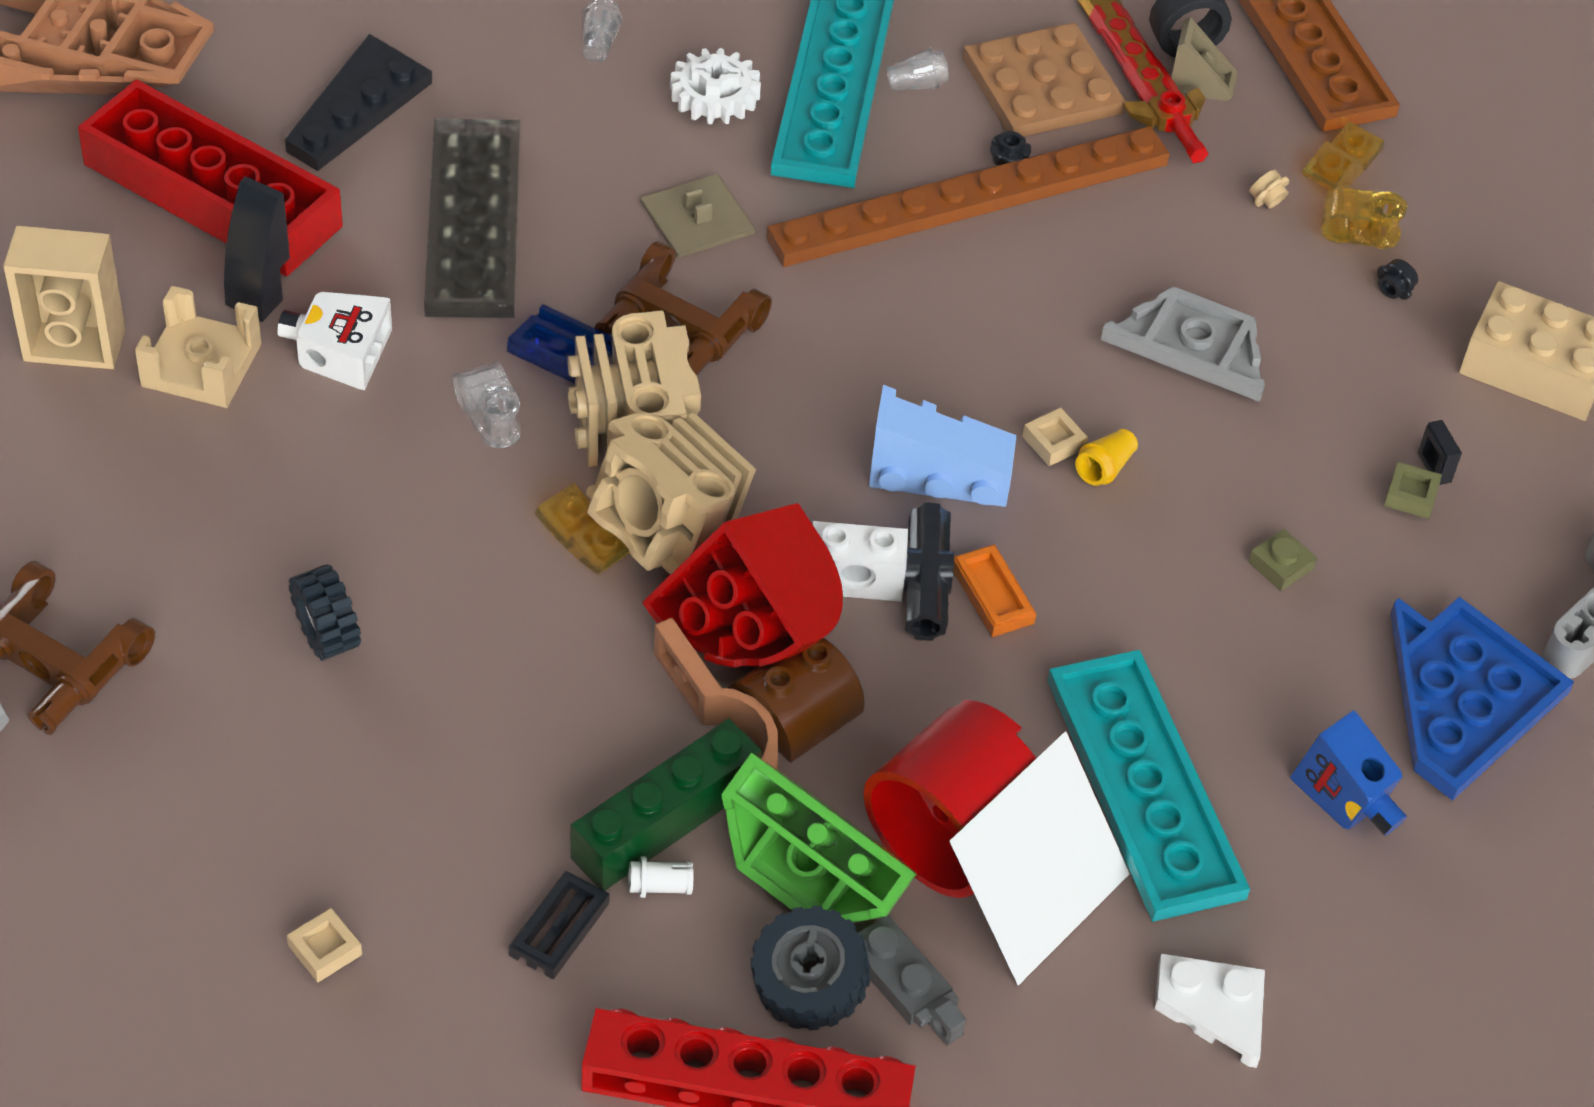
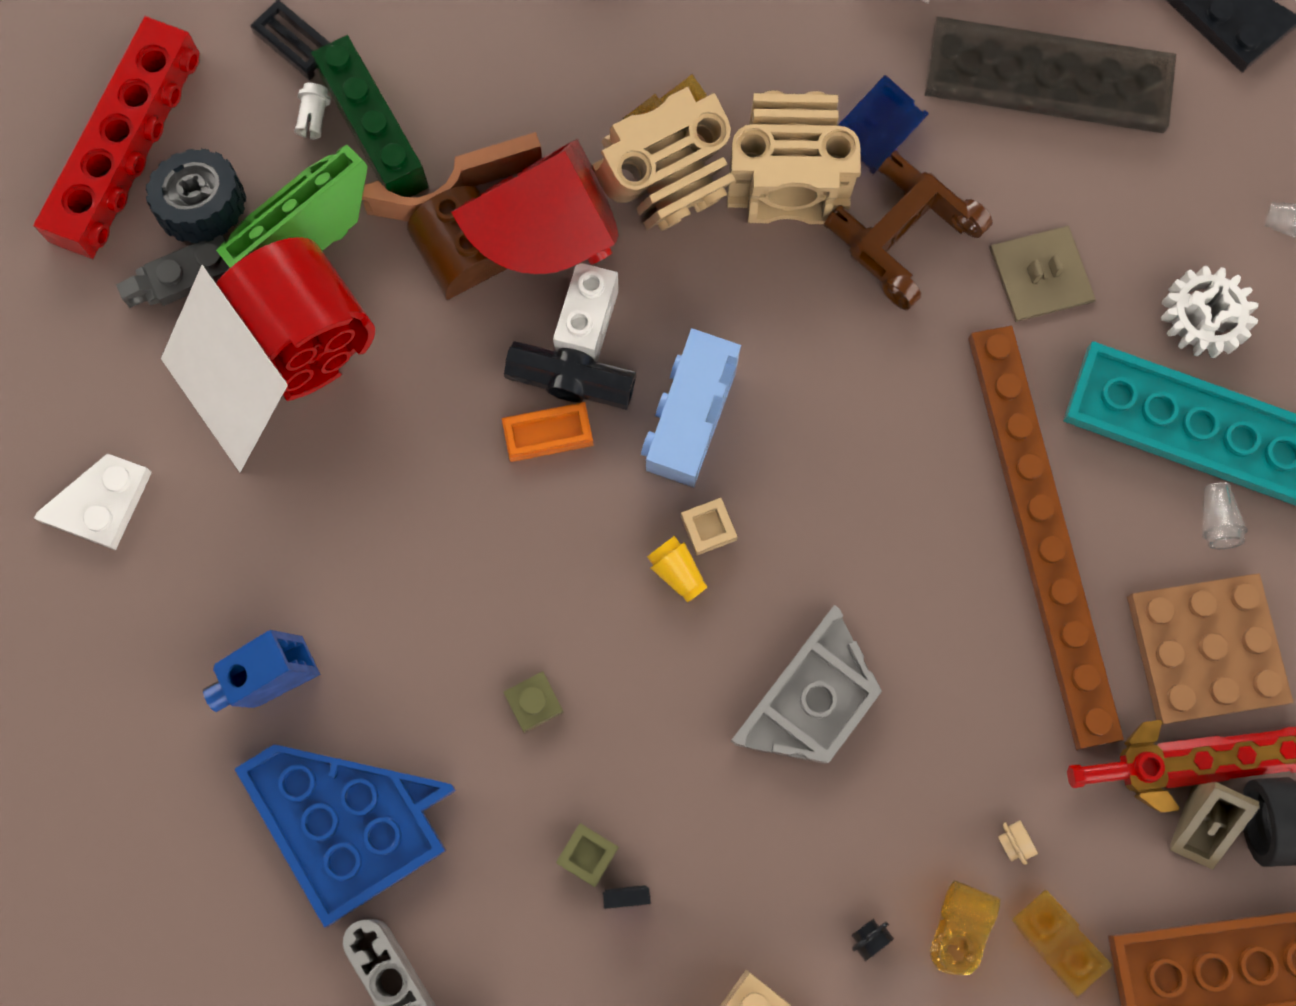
camera: 105 degrees right, 25 degrees up
clear piece [452,361,521,448] -> none
black plate [990,131,1031,166] -> none
teal plate [1047,650,1250,922] -> none

